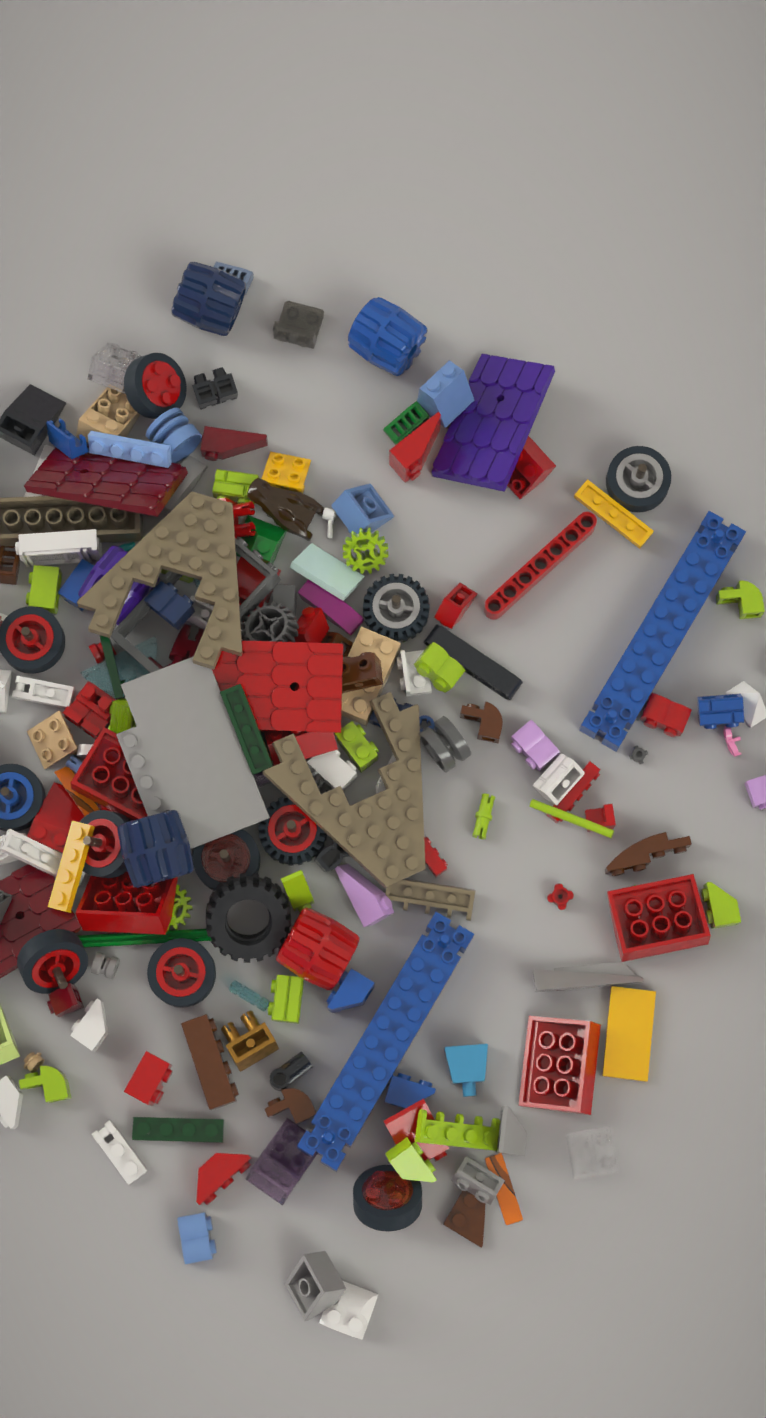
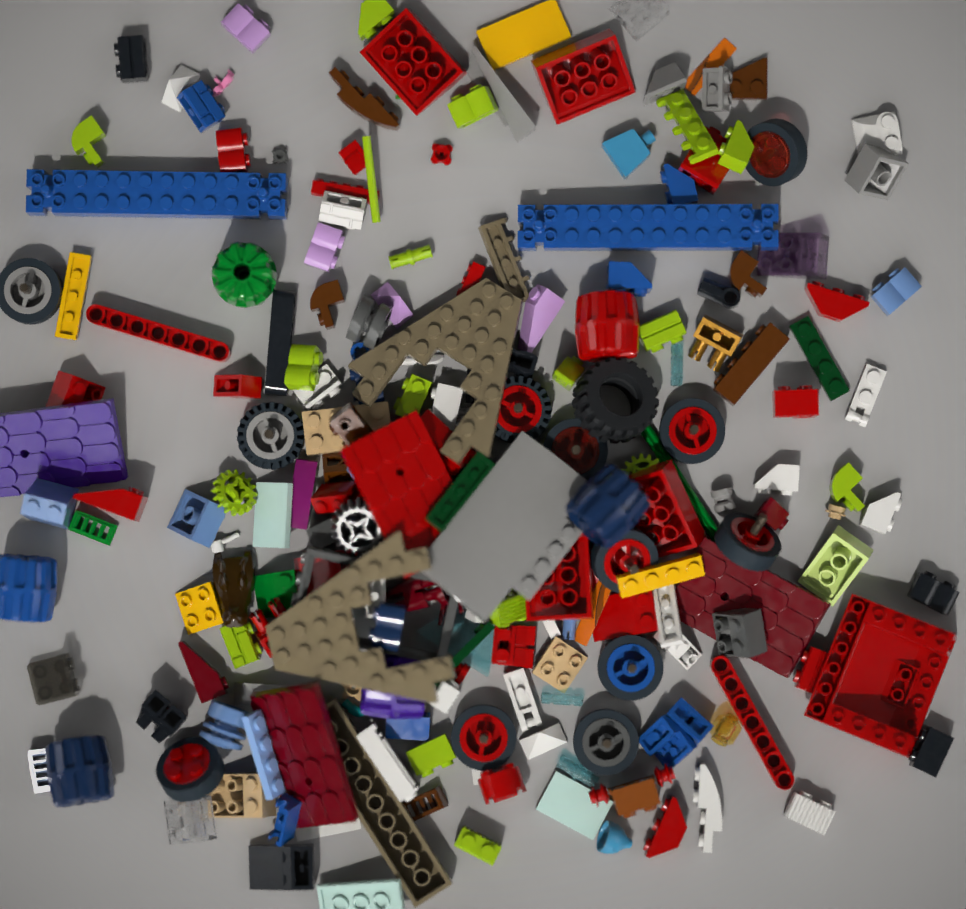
camera: 120 degrees left, 10 degrees up
none -> green wheel [212,242,277,308]
none -> lavender slope [371,282,414,329]
none -> white brick [429,679,460,714]
none -> lime brick [447,84,499,129]
none -> clear light blue axle [541,692,583,706]

